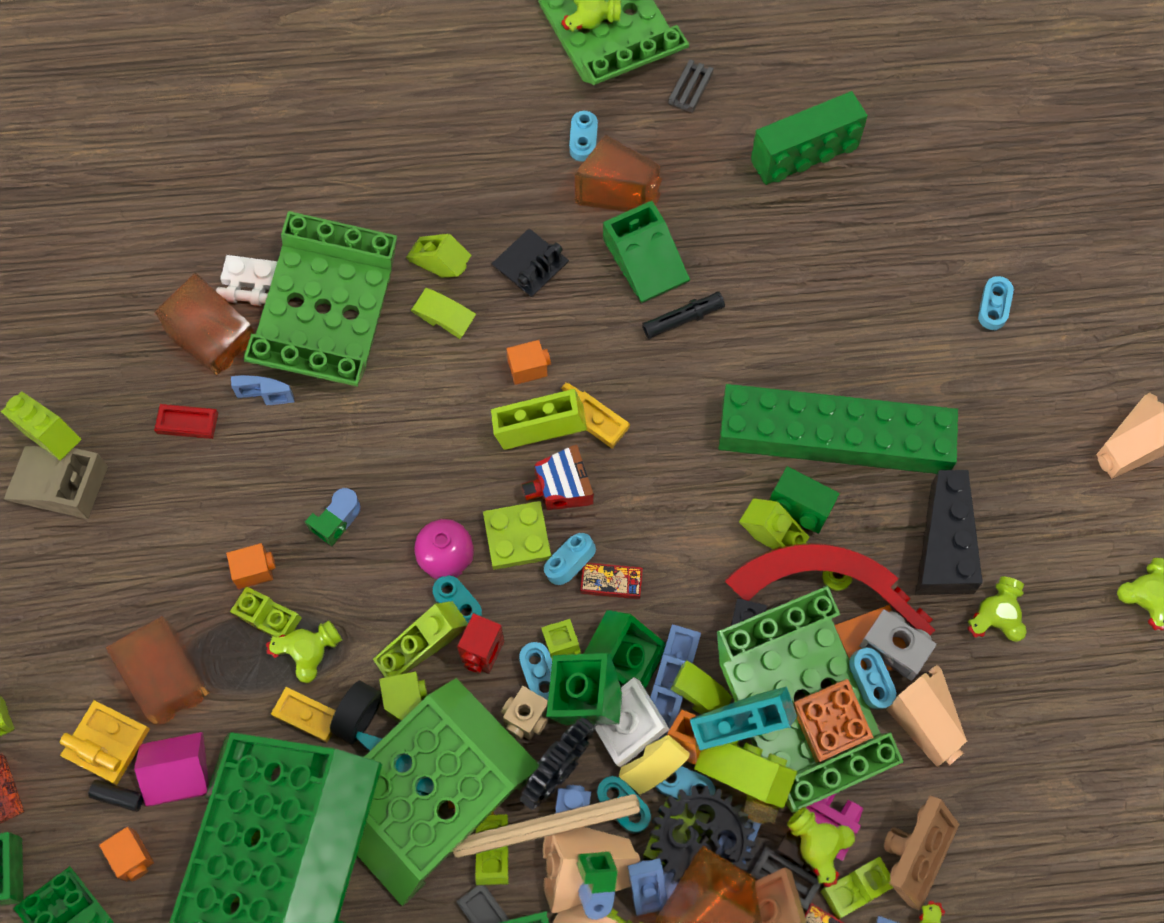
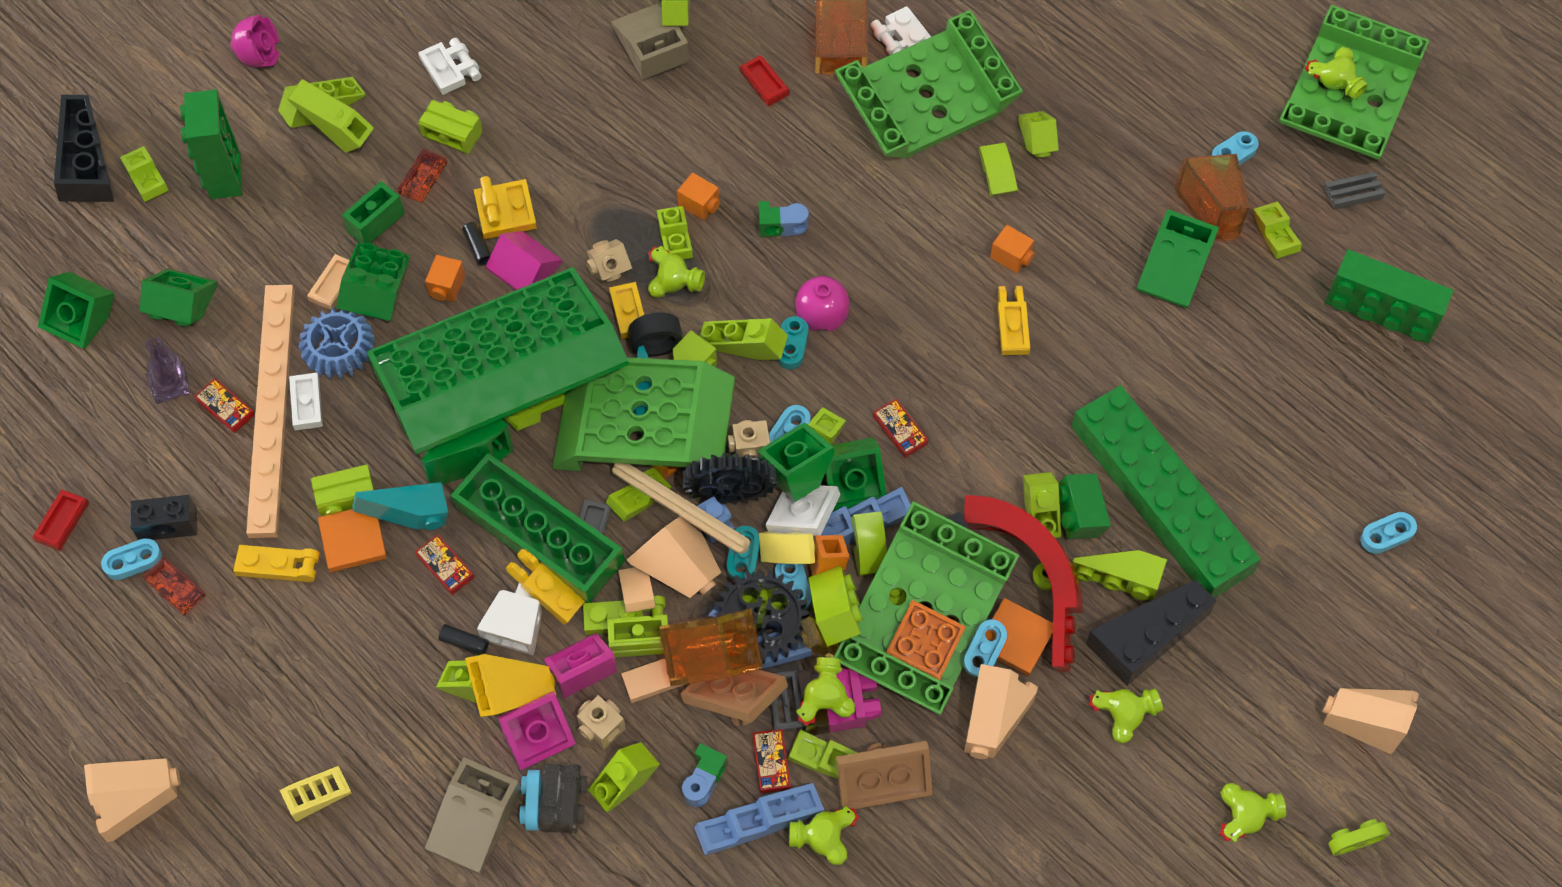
camera: 50 degrees right, 5 degrees down
clear orange slope [105,616,210,725] -> none
medium blue slope [231,375,295,405] -> none
red brick [457,613,505,674] -> none
lime plate [483,501,551,570] -> none
lime brick [491,389,587,450] -> none
black hinge [492,228,569,297] -> none
torso [521,444,594,510] -> none
medium azure plate [544,533,596,585] -> none
green leg [577,851,618,920] -> none
medium blue plate [628,858,668,916] -> none
black pin [642,291,725,339] -> none
teal slope [690,686,797,750] -> none
light grey brick [859,609,937,681] -> none
none -> tan brick [586,239,632,282]
none -> lime slope [1072,550,1167,601]
none -> lime slope [1253,201,1302,259]

